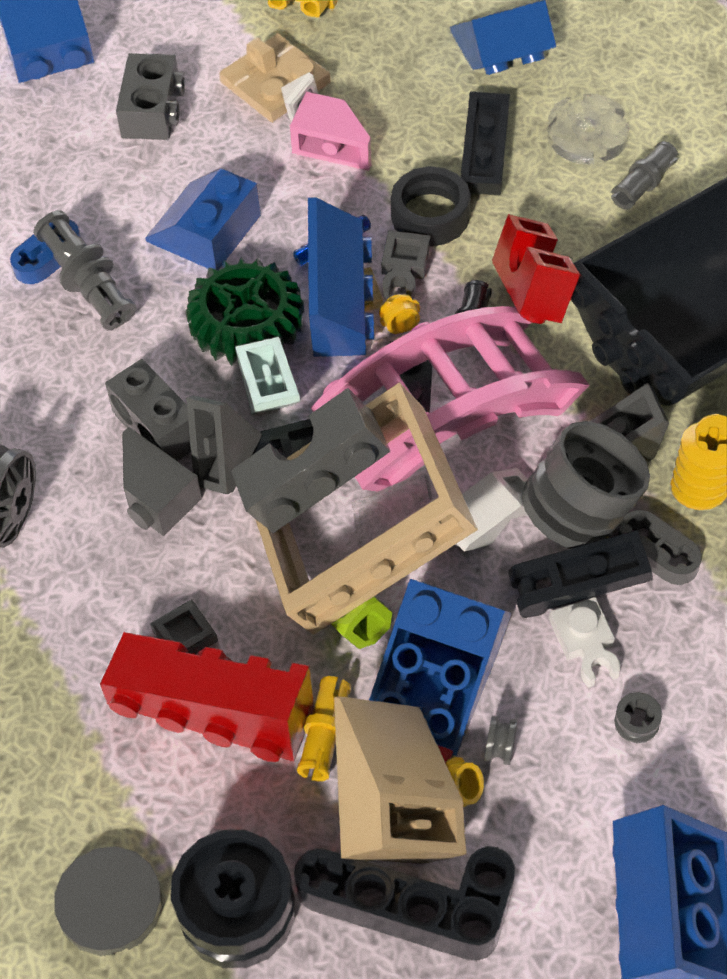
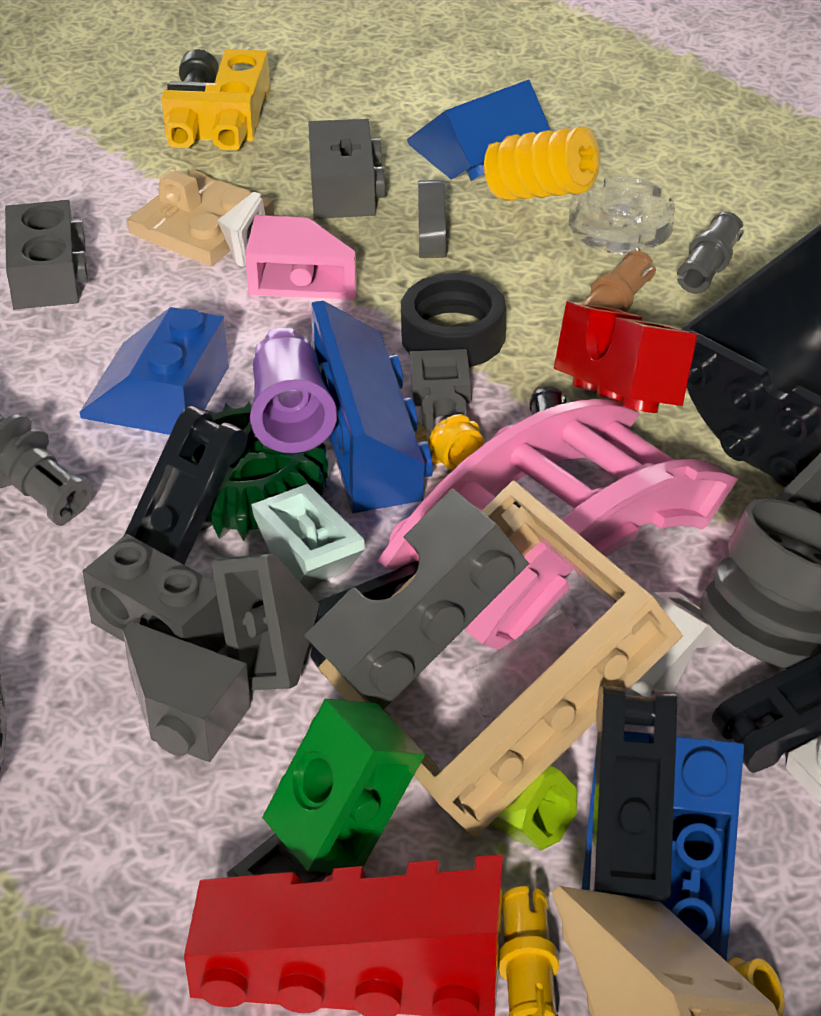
camera: 15 degrees left, 15 degrees down
black plate [460,91,510,196] -> none
dark grey bush [484,716,517,765] -> none
none -> black plate [123,406,247,565]
none -> medium lavender plant [250,327,337,453]
none -> green brick [262,699,426,872]
none -> dark grey brick [308,119,385,219]
none -> dark grey beam [418,180,446,258]
none -> yellow piece [484,126,600,201]
none -> medium nougat pin [581,250,656,312]
none -> black plate [590,685,677,901]

